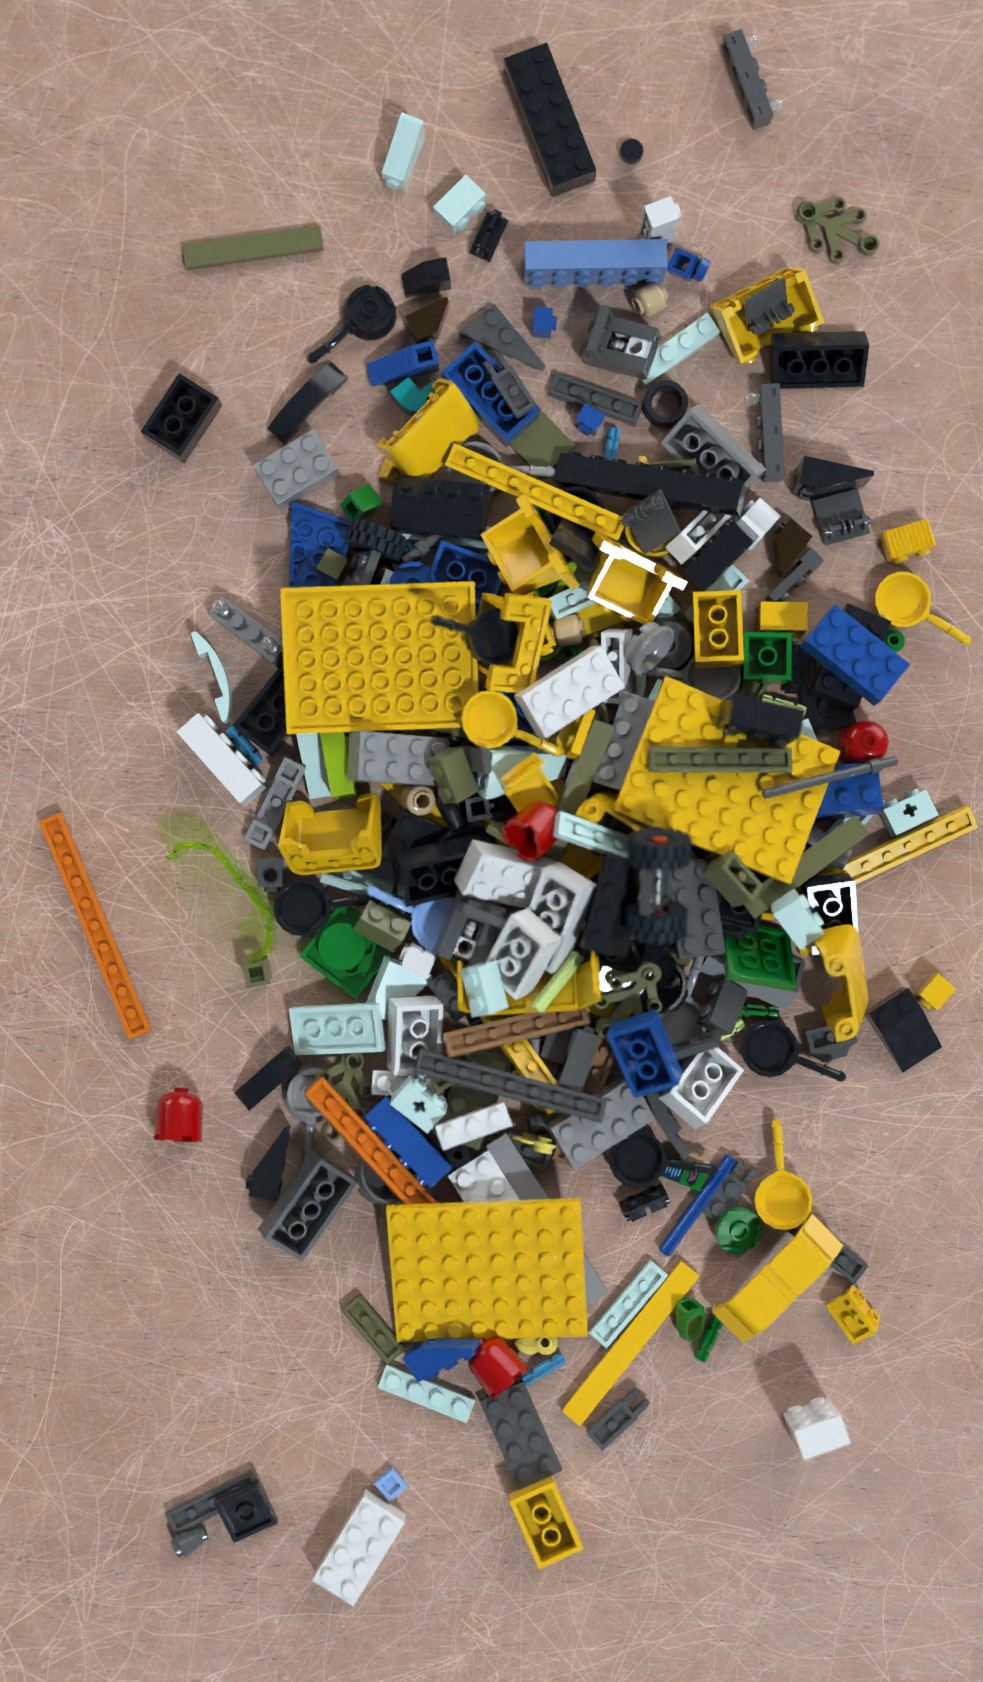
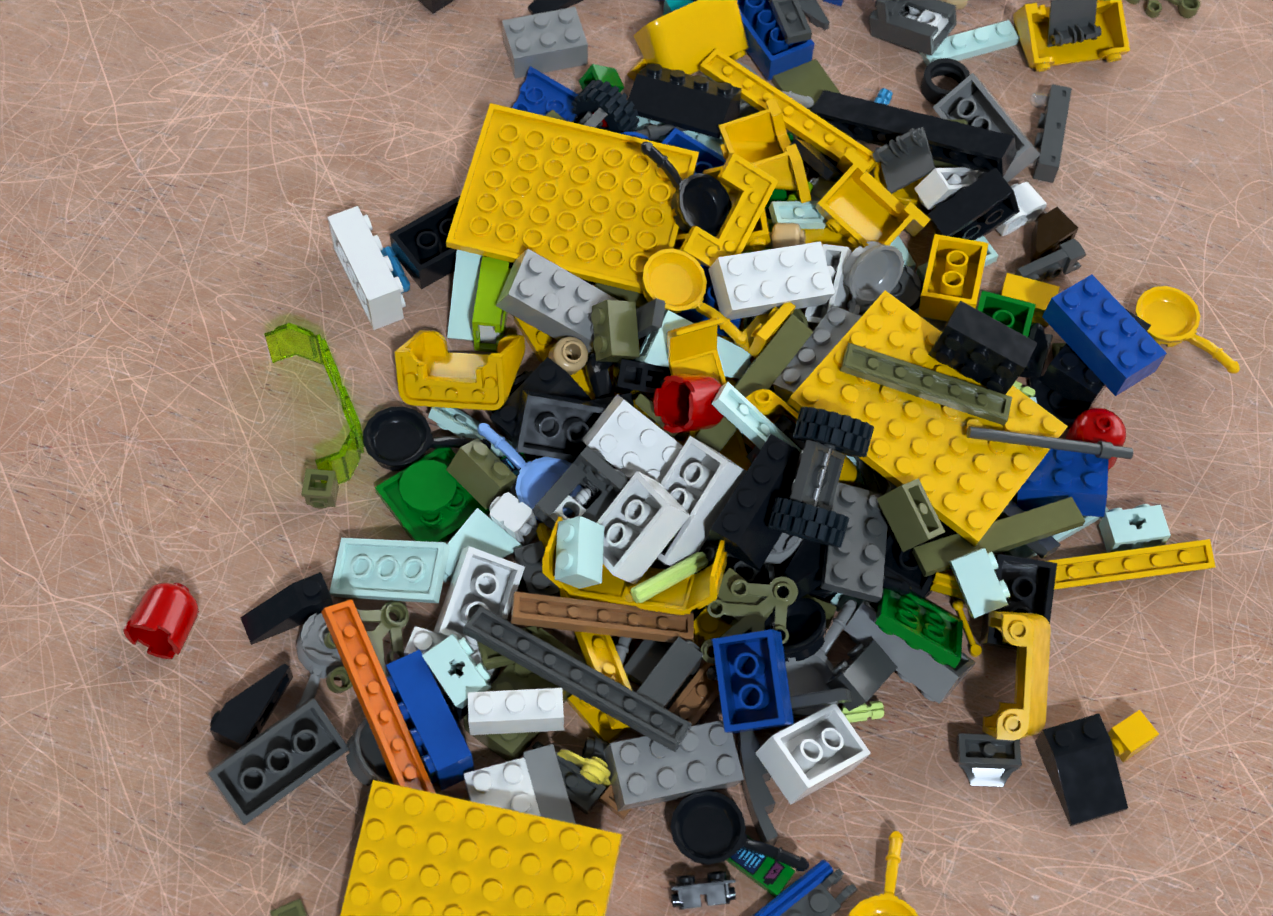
camera: 15 degrees right, 25 degrees down
orange plate [39,812,152,1040] -> none
light aqua slope [191,632,232,724] -> none
dark grey piece [207,595,284,669] -> none
light grey slope [244,756,307,851] -> none
dark grey brick [258,858,284,892] -> none
black brick [446,1144,471,1167] -> none
dark grey tile [548,372,643,427] -> none
blue plate [575,403,605,437] -> none
green axle [739,1003,779,1020] -> none
black piece [741,1020,846,1082] -> none
black slope [770,331,869,389] -> none
black slope [791,456,874,501] -> none
dark grey hinge [813,489,871,546] -> none
yellow brick [879,518,936,564] -> none

